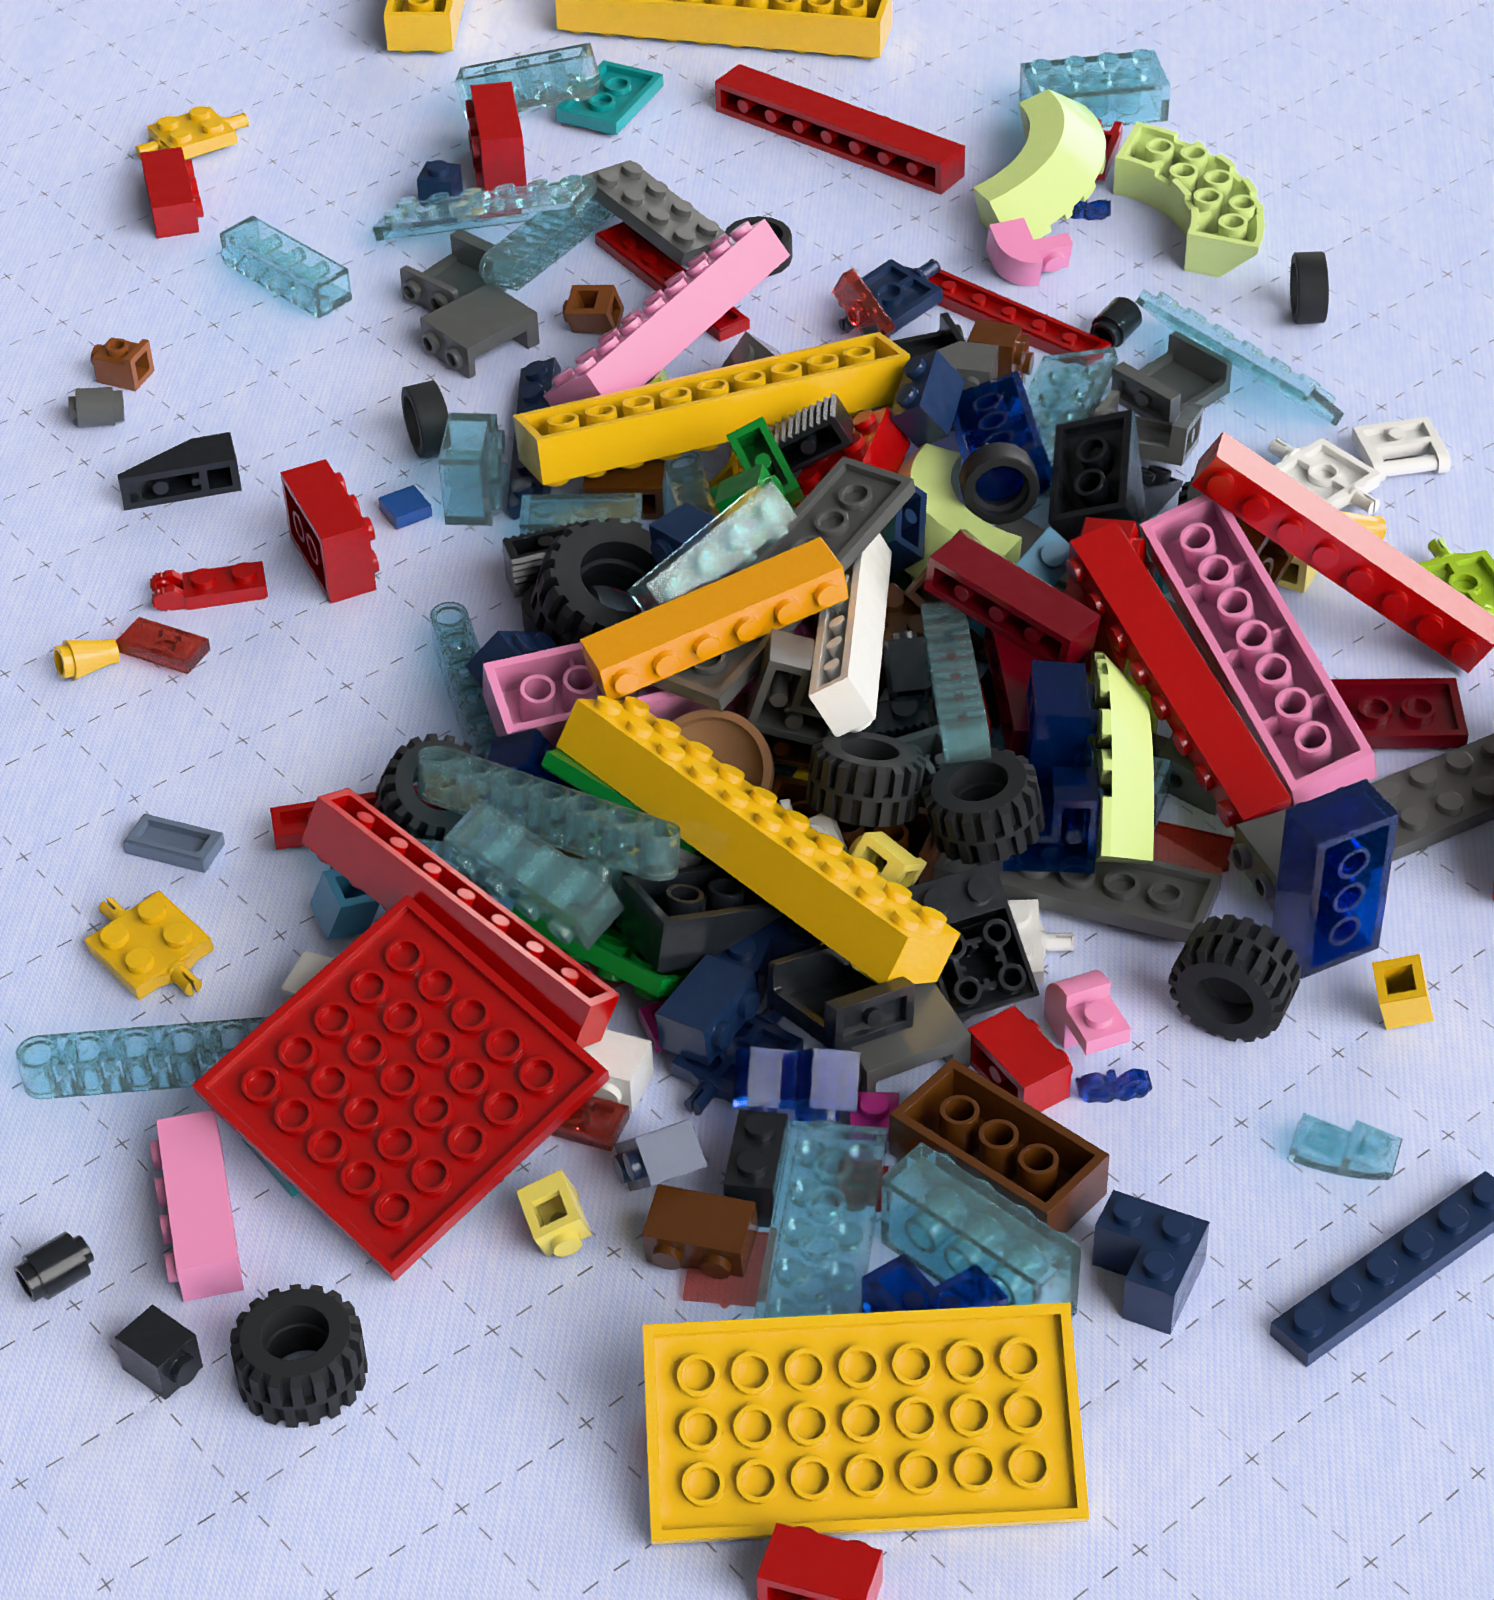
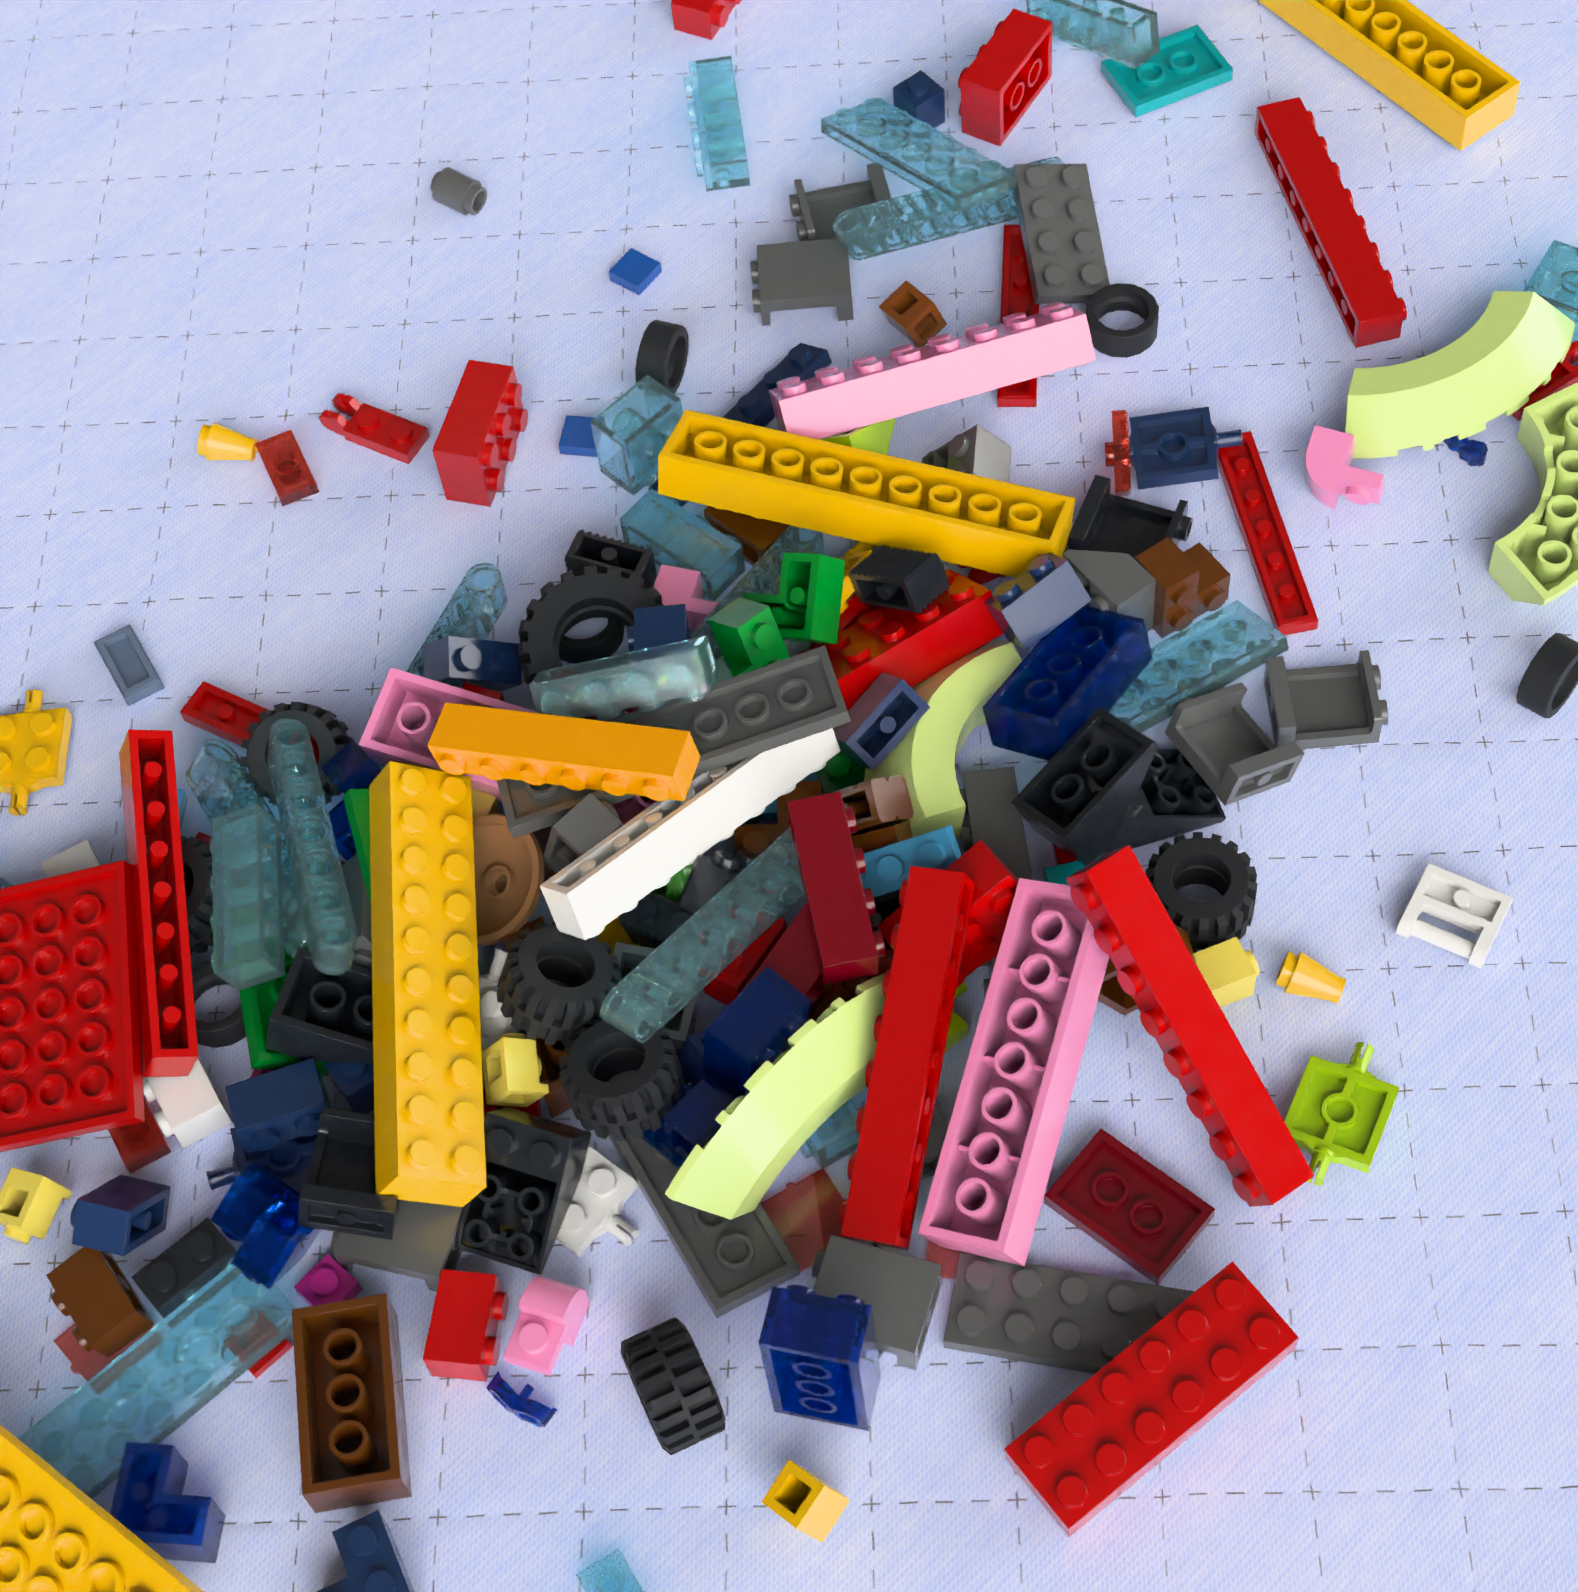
camera: 45 degrees right, 15 degrees up
dark orange brick [91,337,155,392] -> none
black slope [118,432,242,511] -> none
clear light blue brick [881,1142,1081,1317] -> none
black tyre [959,442,1040,525] -> none
black brick [1090,297,1142,349] -> none
clear light blue plate [1135,289,1345,426] -> none
white plate [1268,438,1381,515] -> none
none -> blue tile [608,248,662,295]

